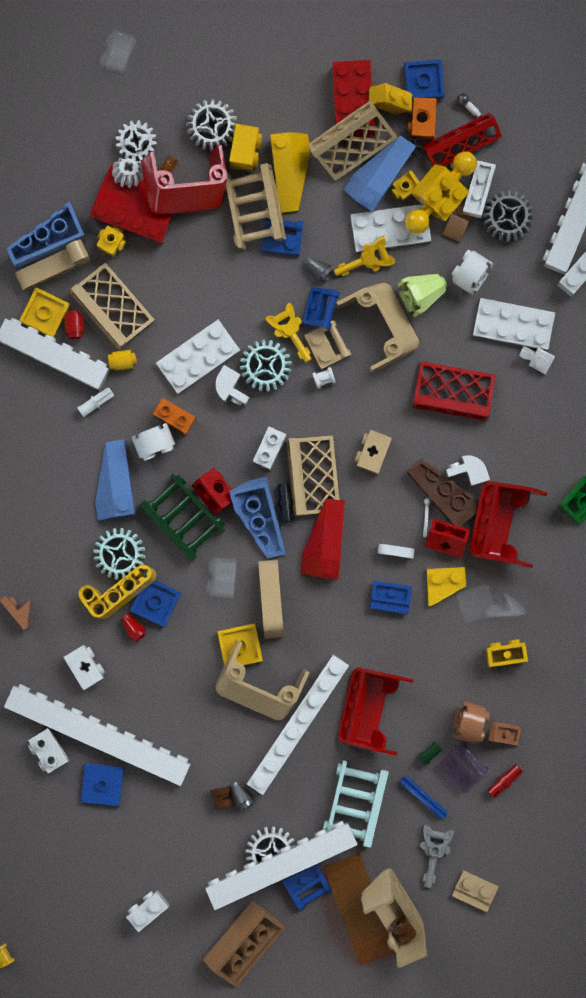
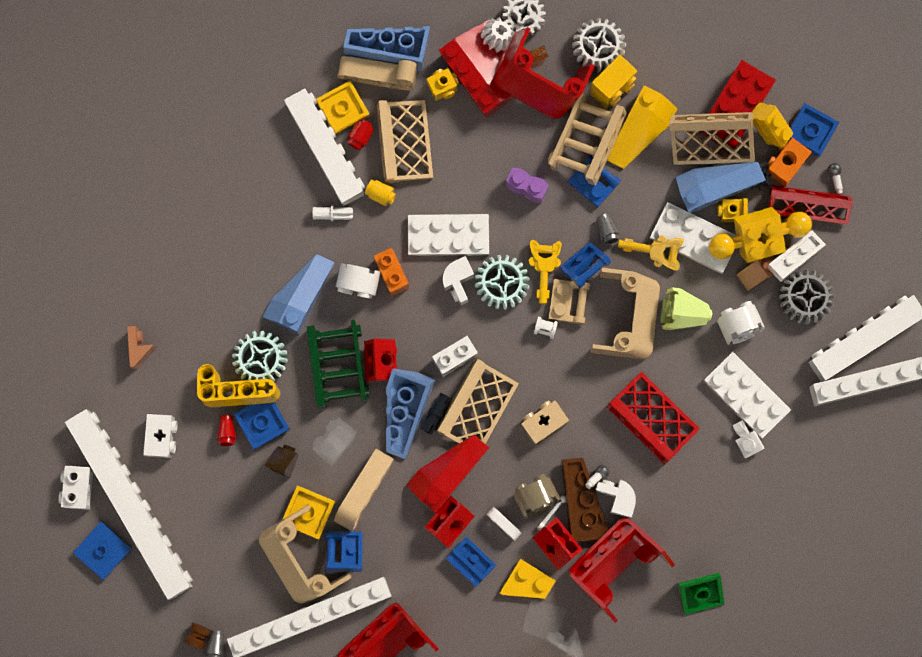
camera: 35 degrees right, 5 degrees down
none -> dark brown slope [265,444,299,478]
none -> blue plate [324,531,363,574]
none -> red brick [424,496,475,548]
none -> medium lavender brick [506,168,549,203]
none -> dark tan brick [513,474,561,519]
none -> piece [585,465,609,489]

